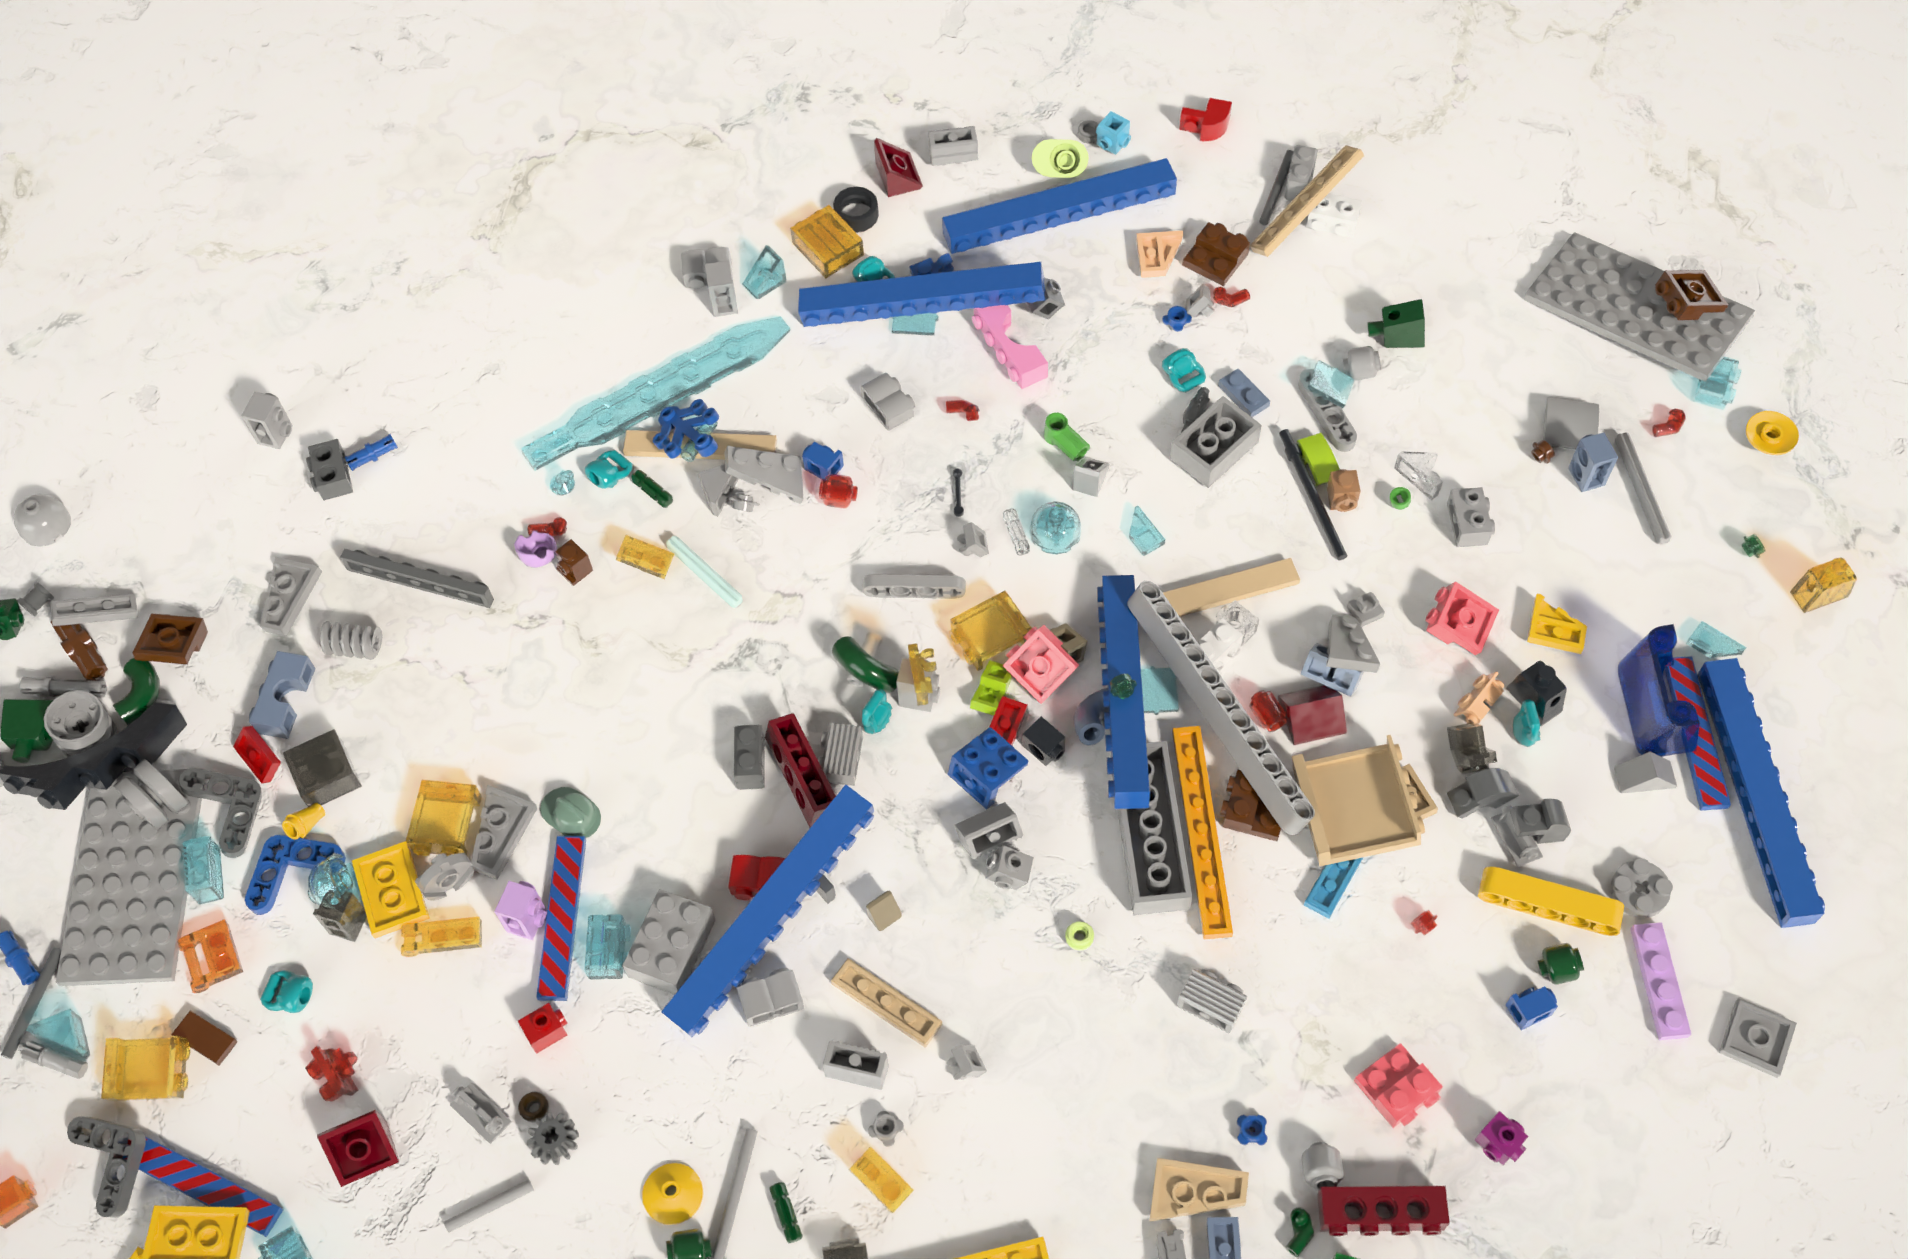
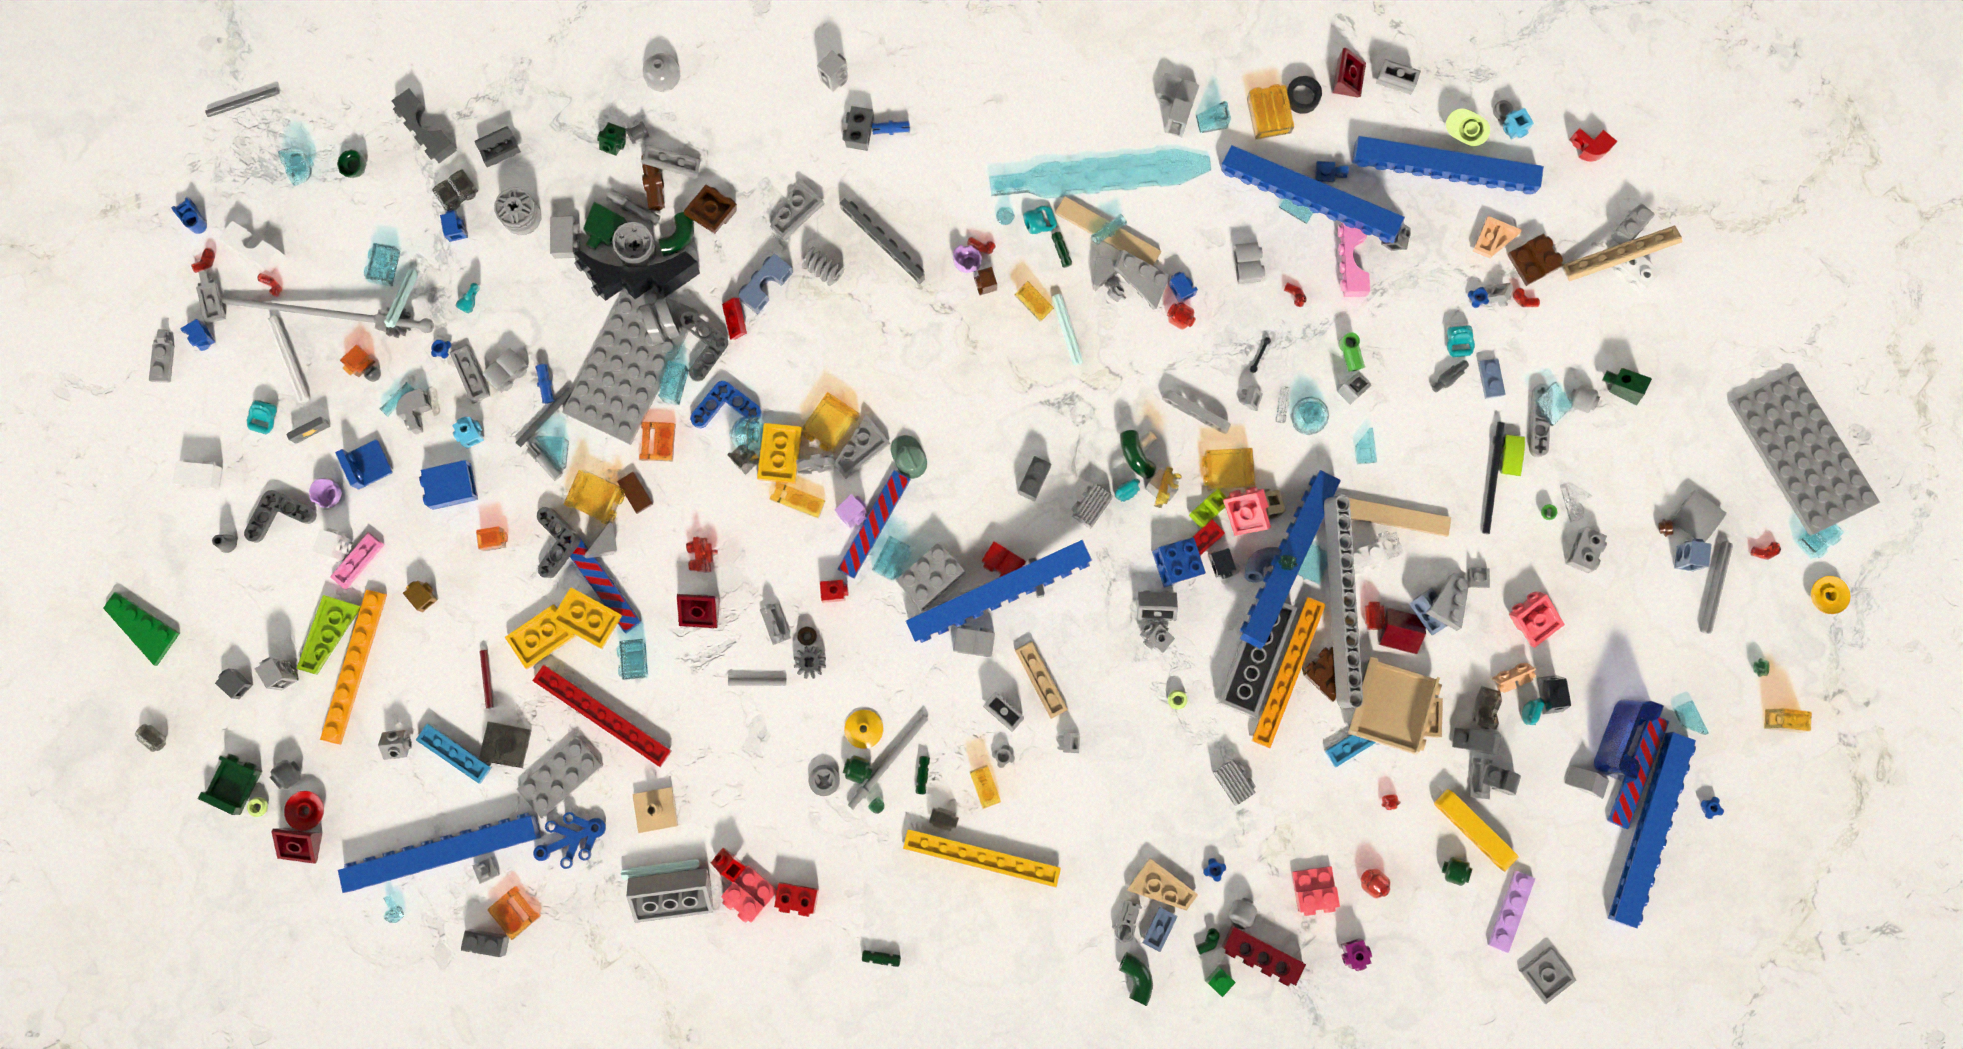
camera: 25 degrees right, 20 degrees up
teal piece [260,970,313,1013] -> none
clear smoke brick [282,729,362,807] -> none
yellow cone [282,803,325,840] -> none
blue plant [652,399,719,459] -> none
dark red brick [765,713,836,828] -> none
teal piece [852,256,895,282] -> none
slope [866,890,902,931] -> none
light grey brick [1170,396,1262,488] -> none
dark grey bar [1259,150,1293,225] -> none
medium nougat brick [1327,469,1361,512] -> none
blue brick [1506,986,1558,1031] -> none
yellow wing [1527,593,1587,654] -> none
light grey plate [1611,858,1673,917] -> none
reddish brown plate [1655,270,1728,320] -> none
none -> light grey slope [584,522,617,558]
none -> clear red head [1360,869,1391,899]
none -> blue plate [1701,797,1724,819]

